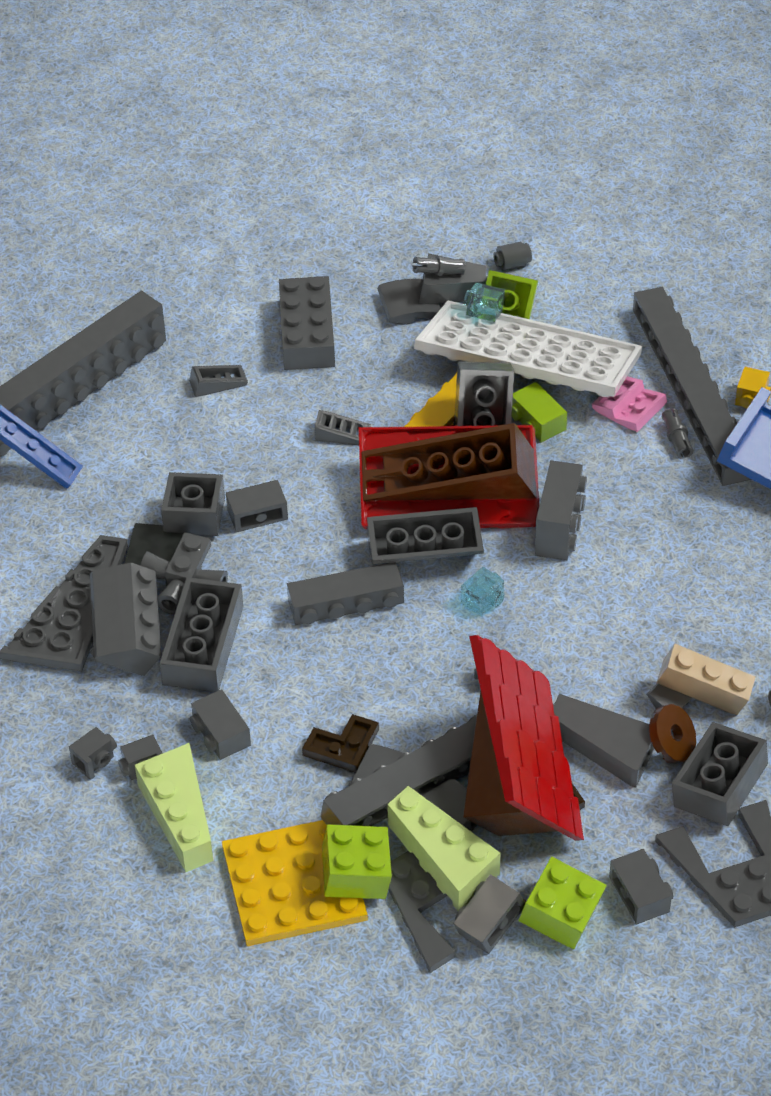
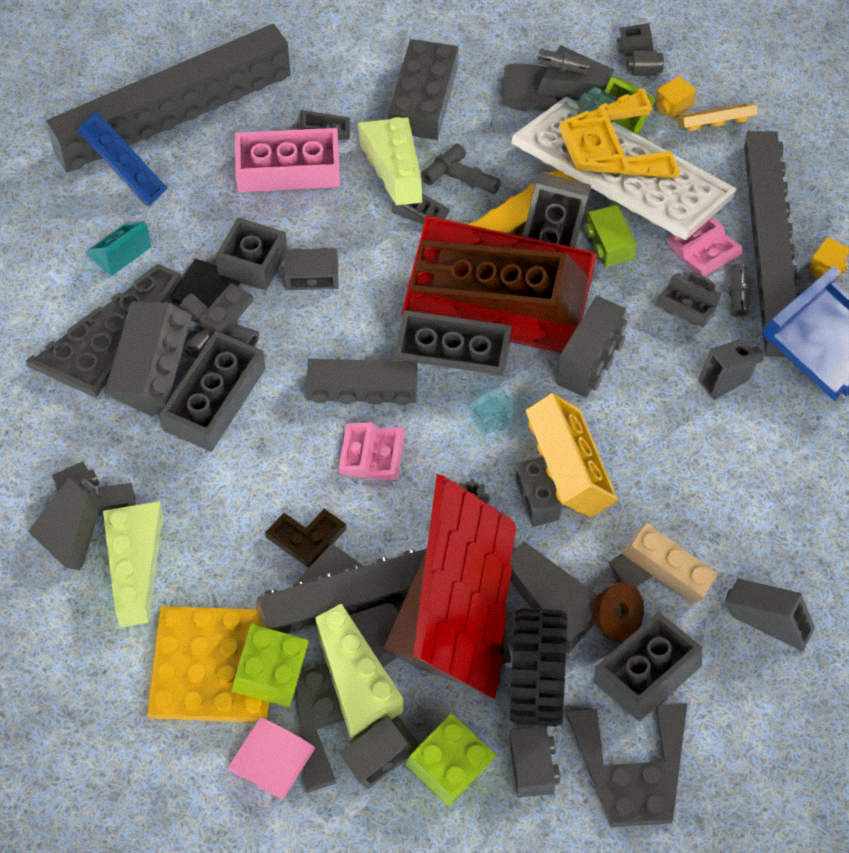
camera: 15 degrees right, 10 degrees up
dark grey brick [190,689,251,760] -> none
none -> dark grey slope [28,477,102,570]
none -> teal slope [85,221,152,276]
none -> bright pink slope [228,717,315,800]
none -> bright pink brick [235,128,340,192]
none -> bright pink slope [338,422,405,480]
none -> yellowish green wedge [358,117,422,205]
none -> dark grey pin [421,144,466,185]
none -> dark grey pin [448,161,501,194]
none -> black tyre [510,608,567,727]
none -> dark grey brick [515,457,561,527]
none -> yellow brick [525,393,618,518]
none -> yellow wing [558,88,681,178]
none -> dark grey brick [616,23,654,57]
none -> yellow brick [655,76,696,120]
none -> dark grey slope [656,273,721,327]
none -> yellow plate [677,103,757,131]
none -> dark grey torso [698,339,764,400]

